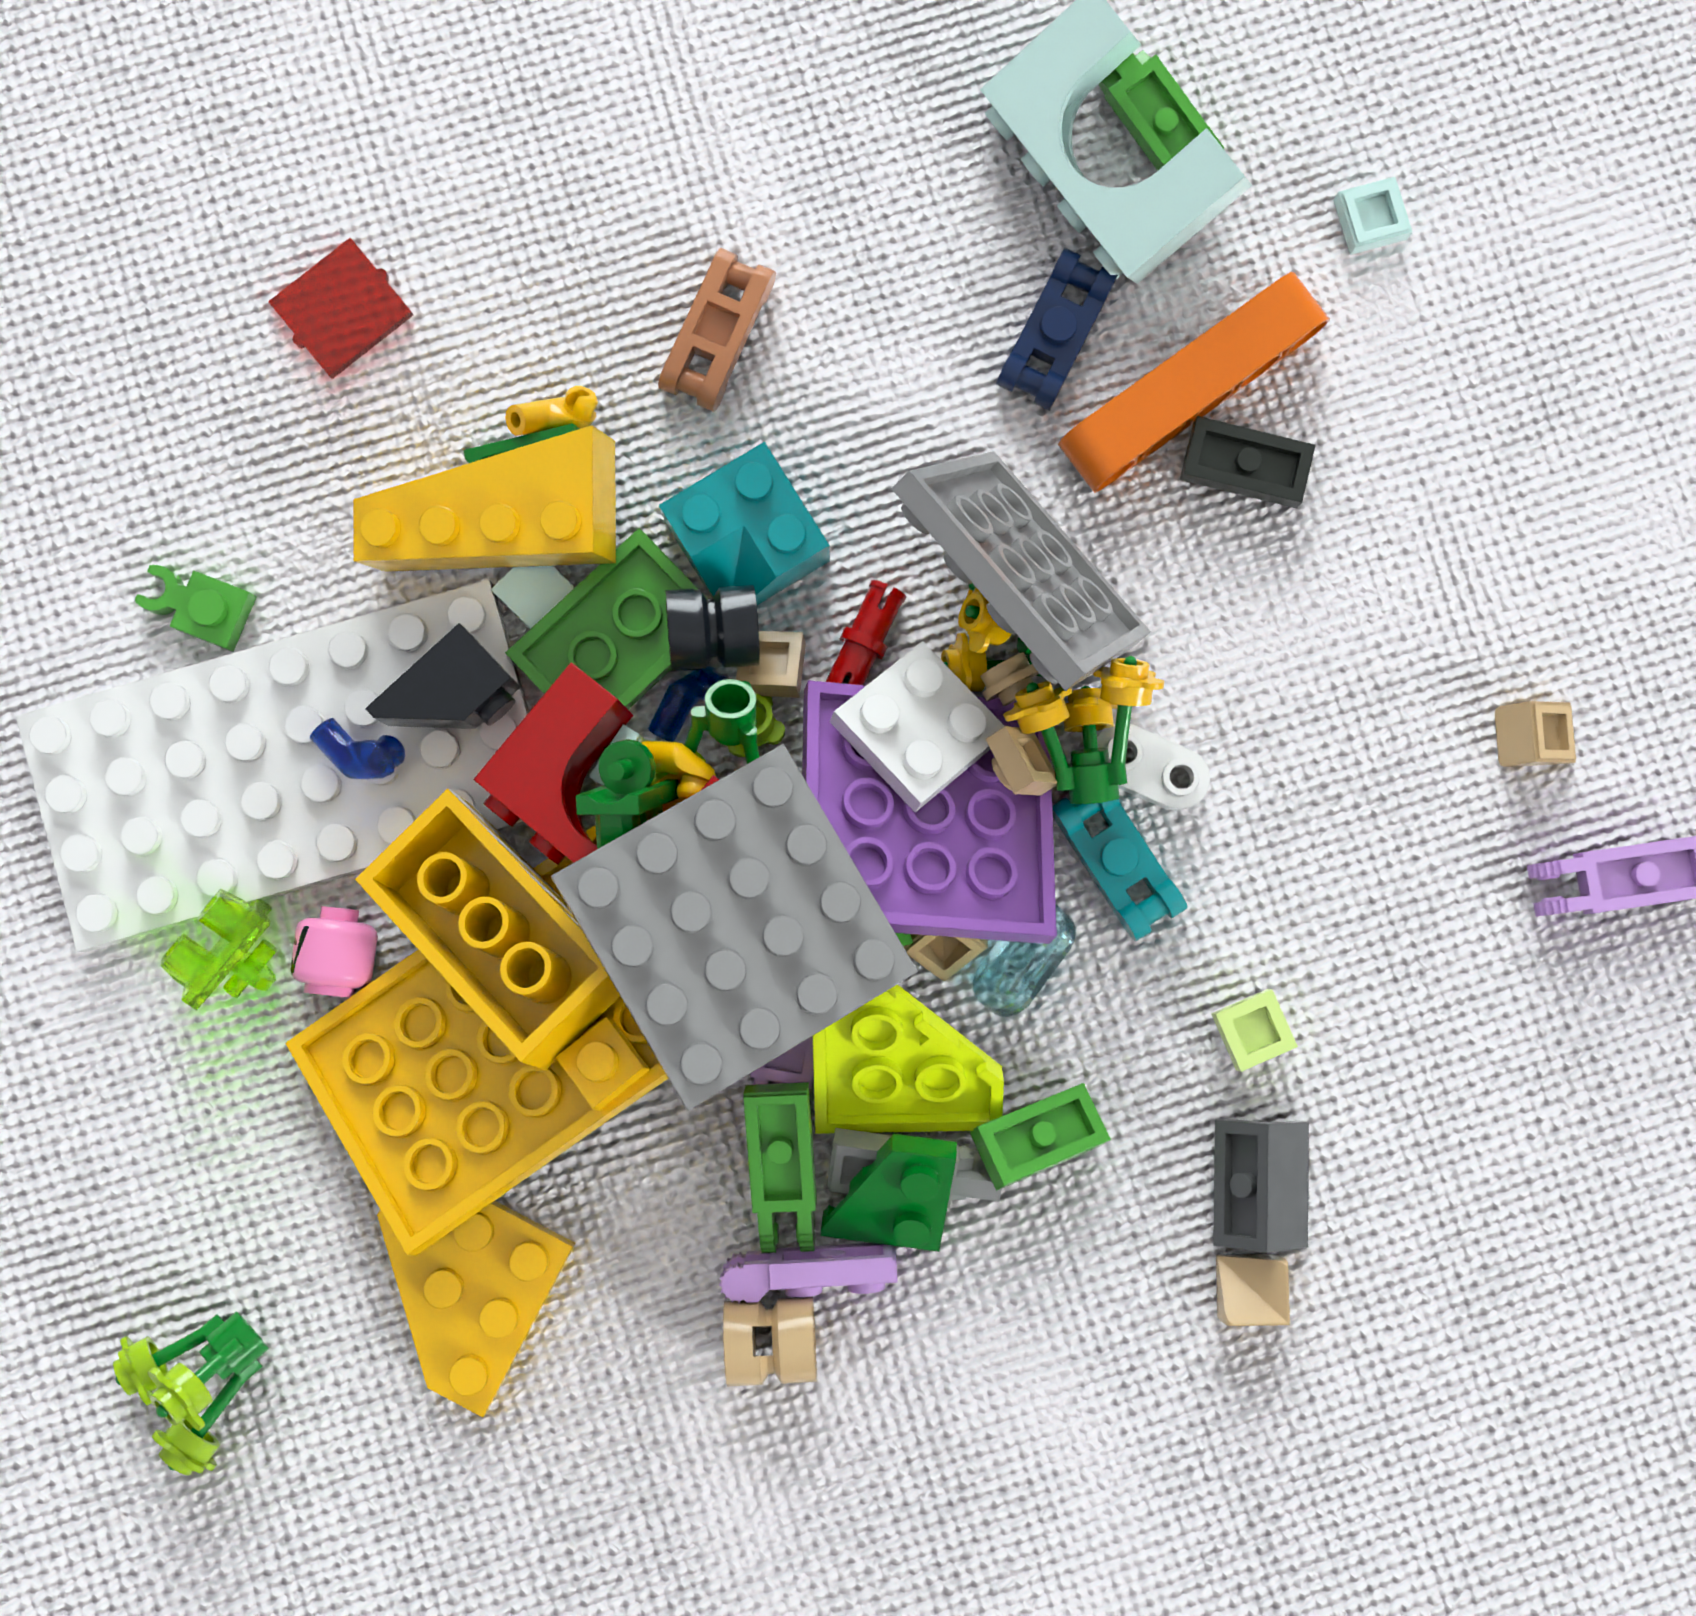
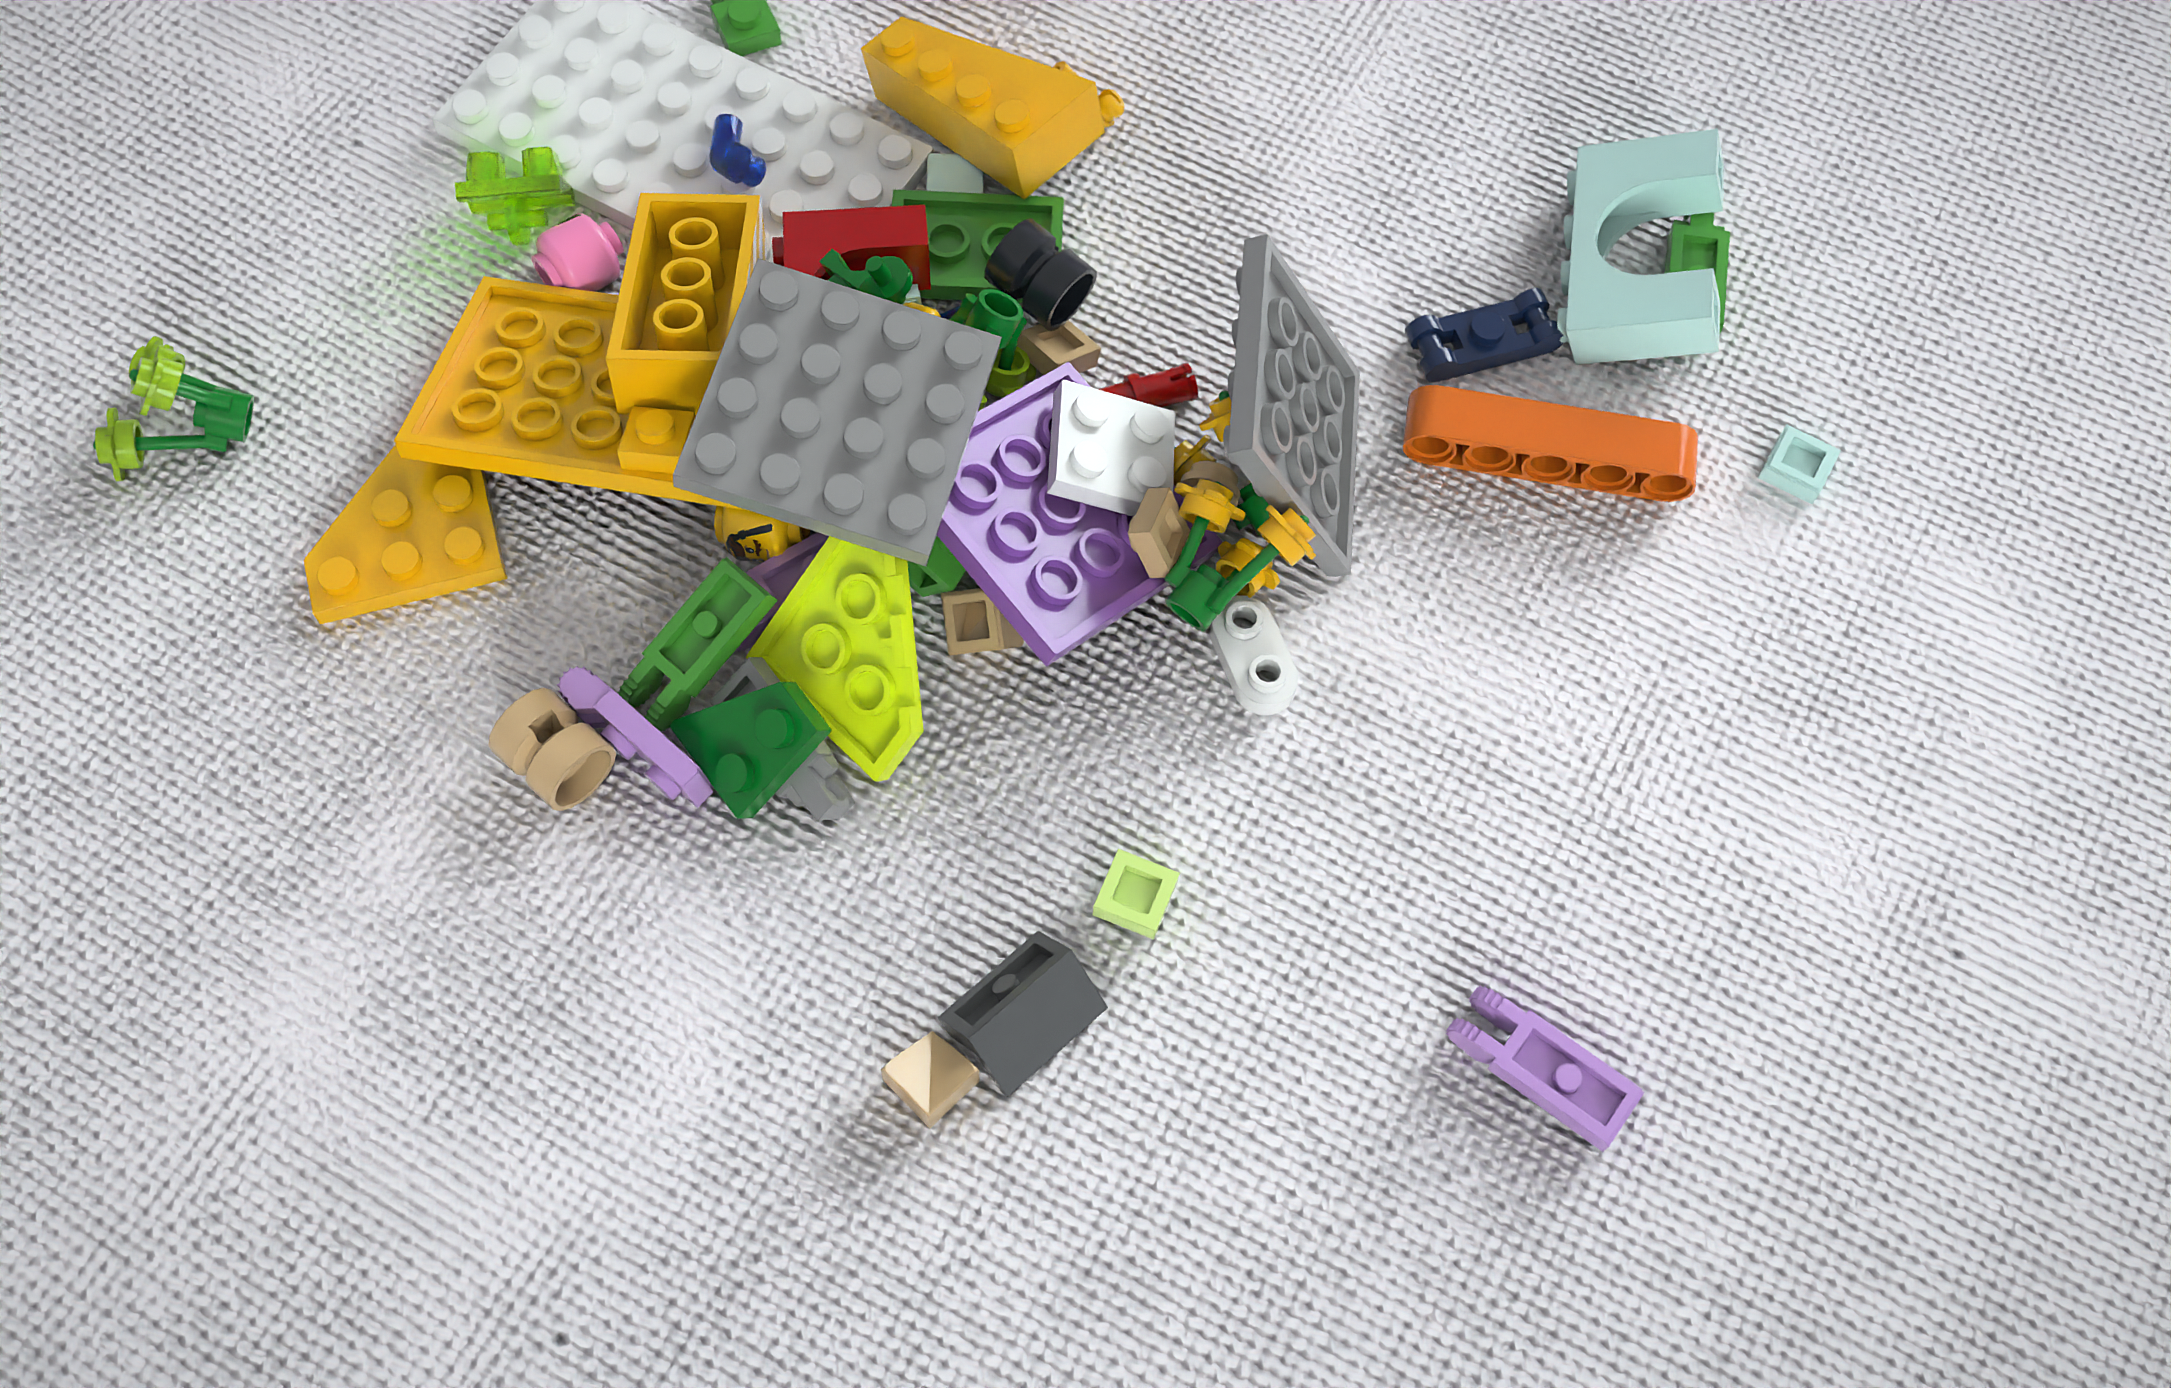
camera: 45 degrees right, 20 degrees down
black slope [365,623,521,729] -> none
nougat plate [658,248,776,412] -> none
teal slope [659,441,830,605] -> none
bright green plate [970,1083,1111,1191] -> none
clear light blue plate [973,904,1076,1017] -> none
teal plate [1052,797,1188,942] -> none
pearl dark grey plate [1180,416,1316,509] -> none
tan slope [1495,701,1576,767] -> none

